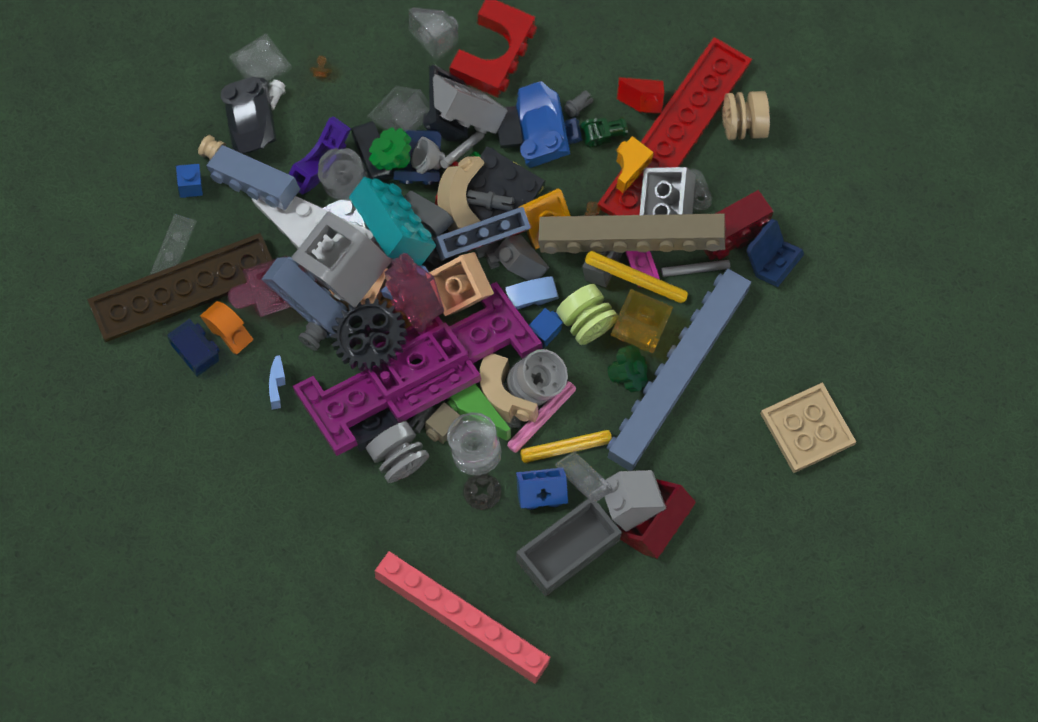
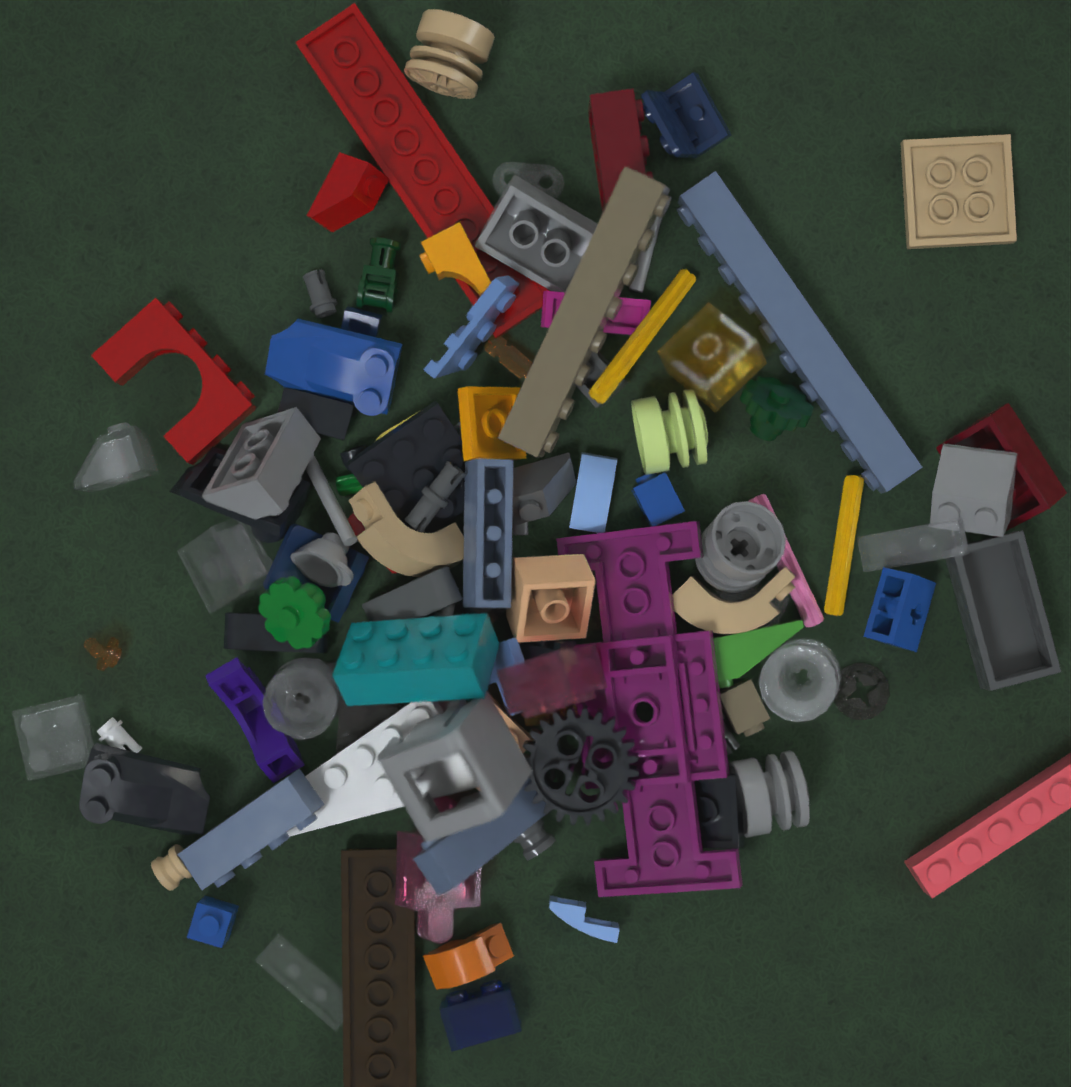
camera: 60 degrees left, 20 degrees up
none -> medium blue wing [424,275,519,379]

